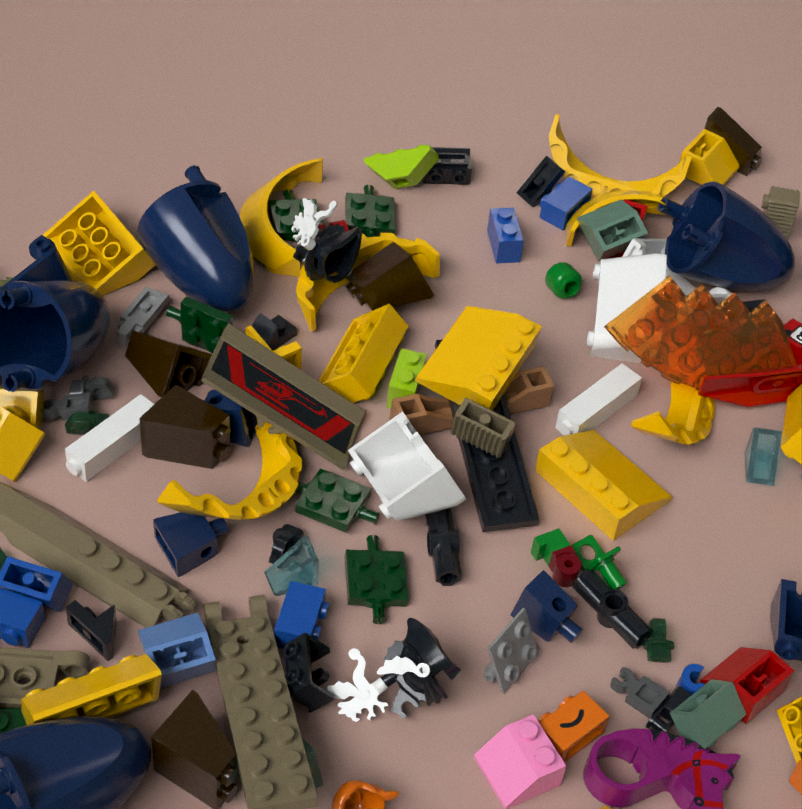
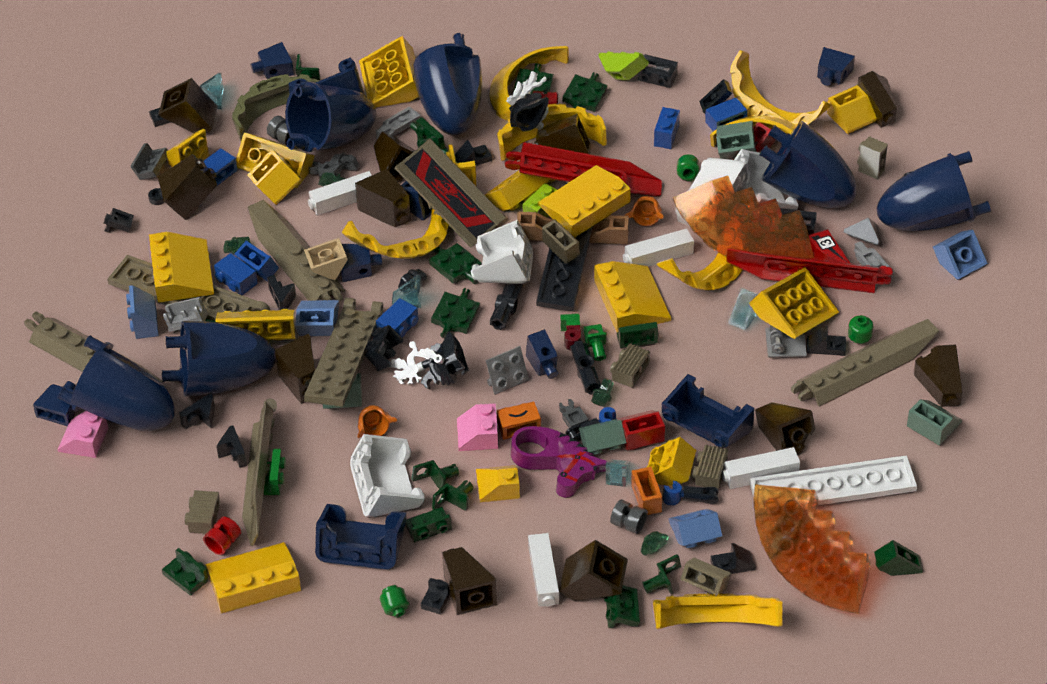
camera: 30 degrees right, 0 degrees up
none -> tan slope [304,238,348,281]
none -> red hinge [505,142,662,197]
none -> clear light blue slope [606,459,630,487]
none -> dark tan brick [610,343,650,388]
none -> dark green bracket [617,322,658,349]
none -> orange hair [624,196,664,226]
none -> dark blue torso [817,47,855,86]

